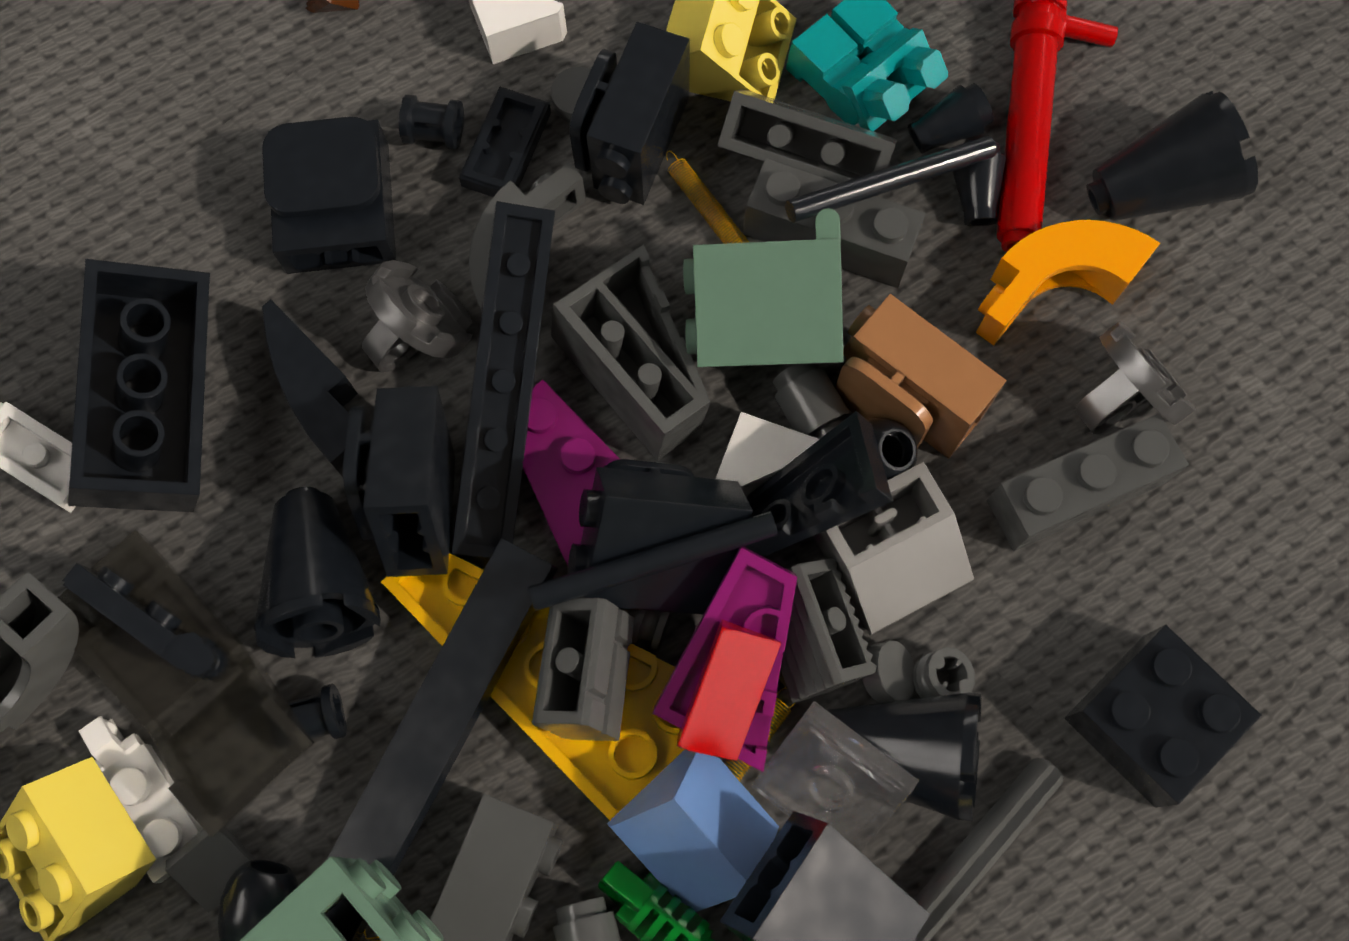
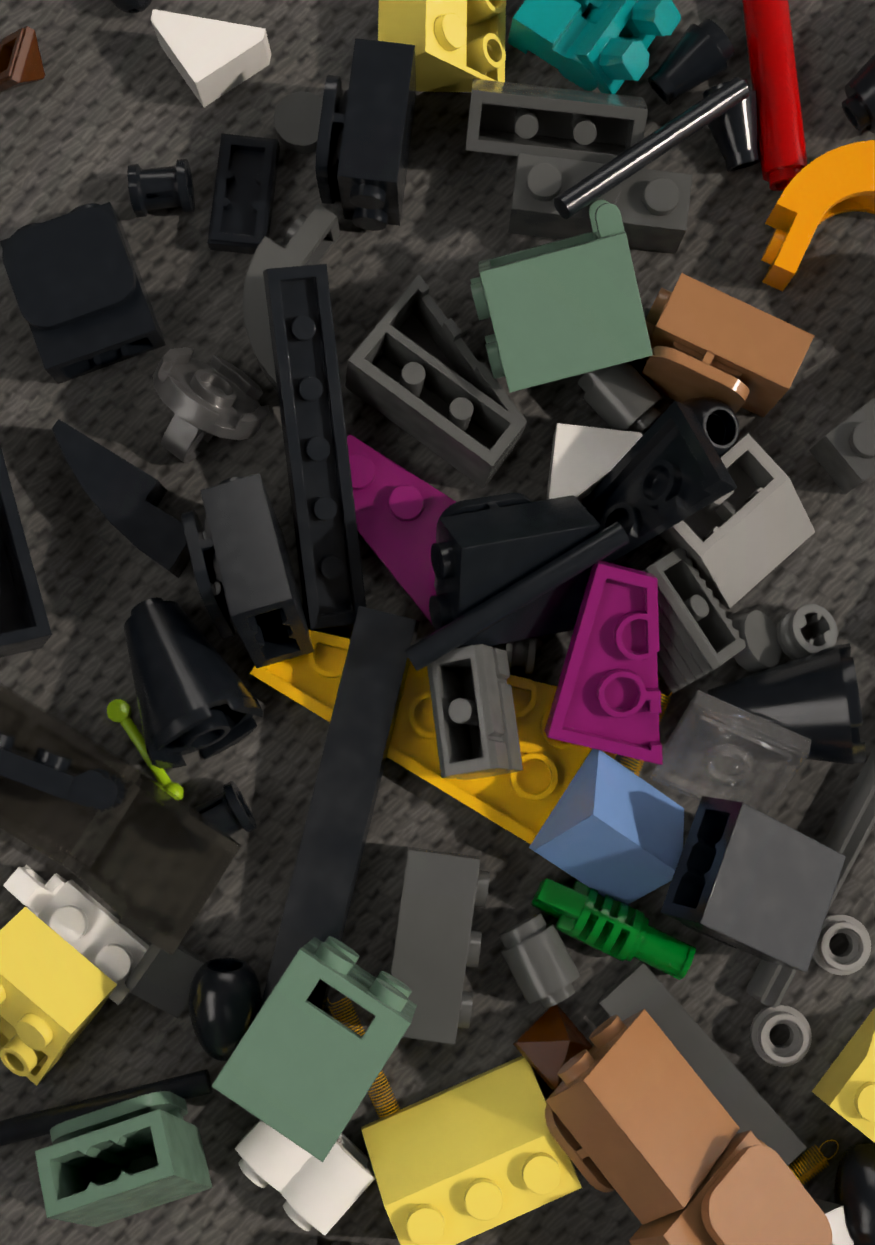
camera: 15 degrees left, 10 degrees up
yellow piece [666,150,749,244] -> none
slope [677,619,781,761] -> none
none -> lime hinge [107,699,184,805]

